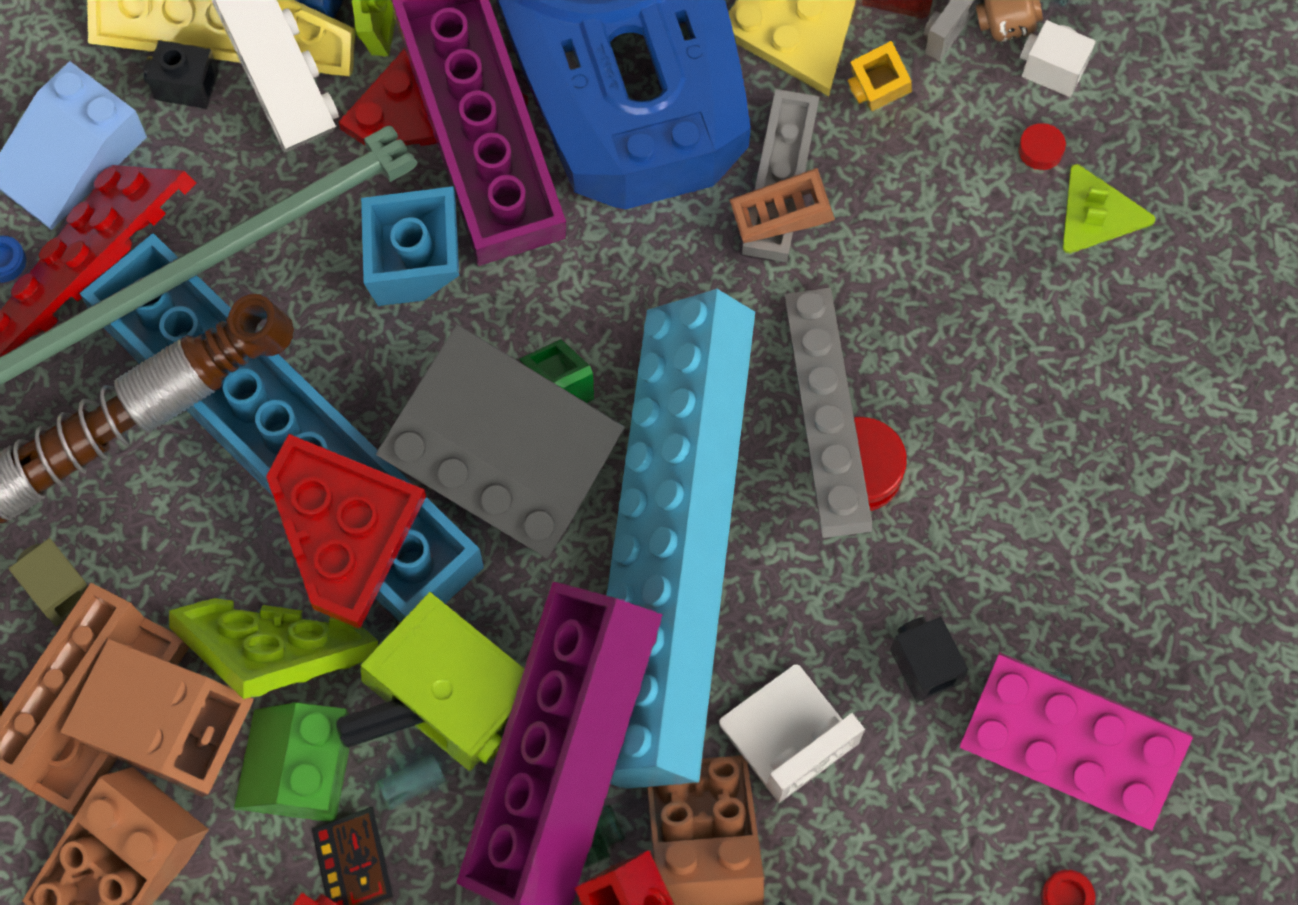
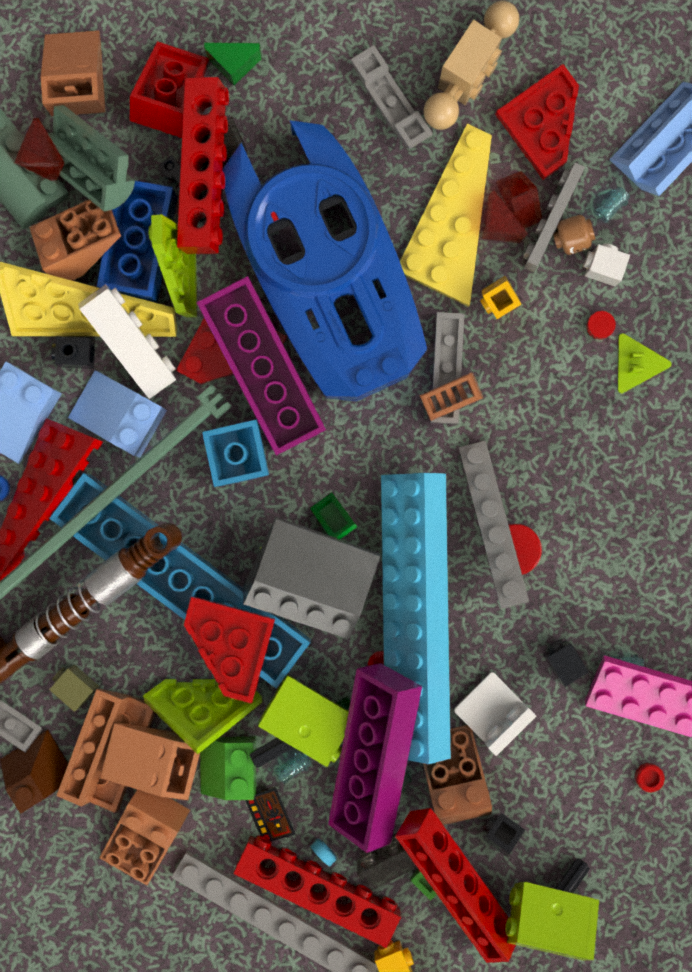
camera: 10 degrees left, 20 degrees up
none -> light blue slope [68,370,167,458]

